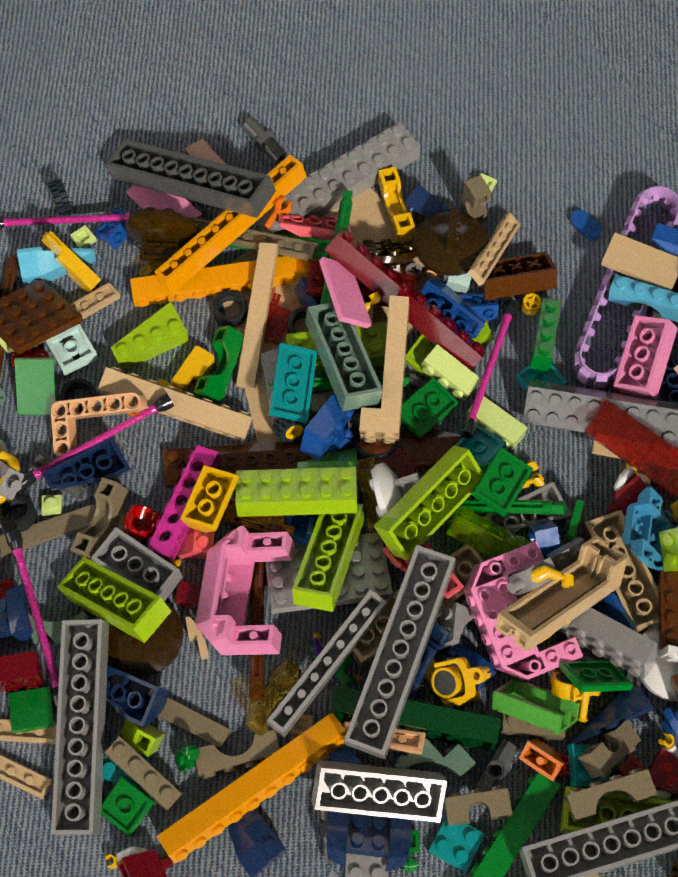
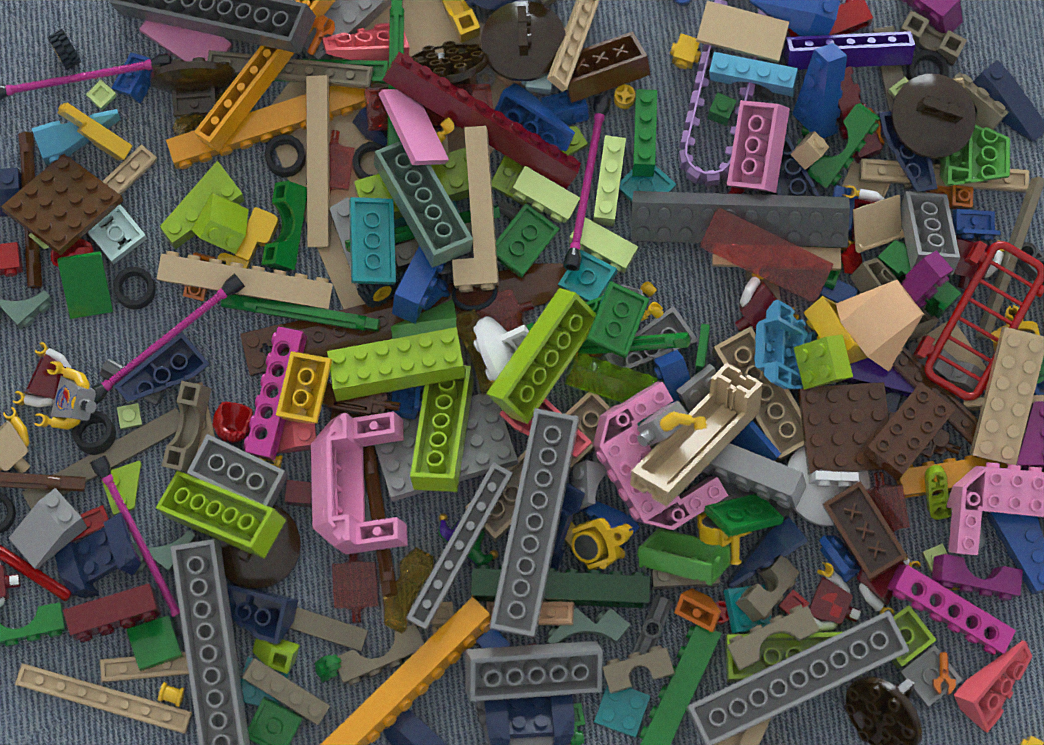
camera: 10 degrees left, 10 degrees up
light nougat beam [51,393,147,457] -> none
tan slope [185,616,209,660] -> none
none -> lime wing [102,460,142,516]
none -> yellow bush [158,682,185,707]
none -> lime slope [191,192,248,254]
none -> green piece [221,294,381,332]
none -> clear red plate [332,553,378,623]
none -> yellowish green arch [593,135,626,226]
none -> yellow brick [670,33,701,69]
none -> green brick [707,92,737,127]

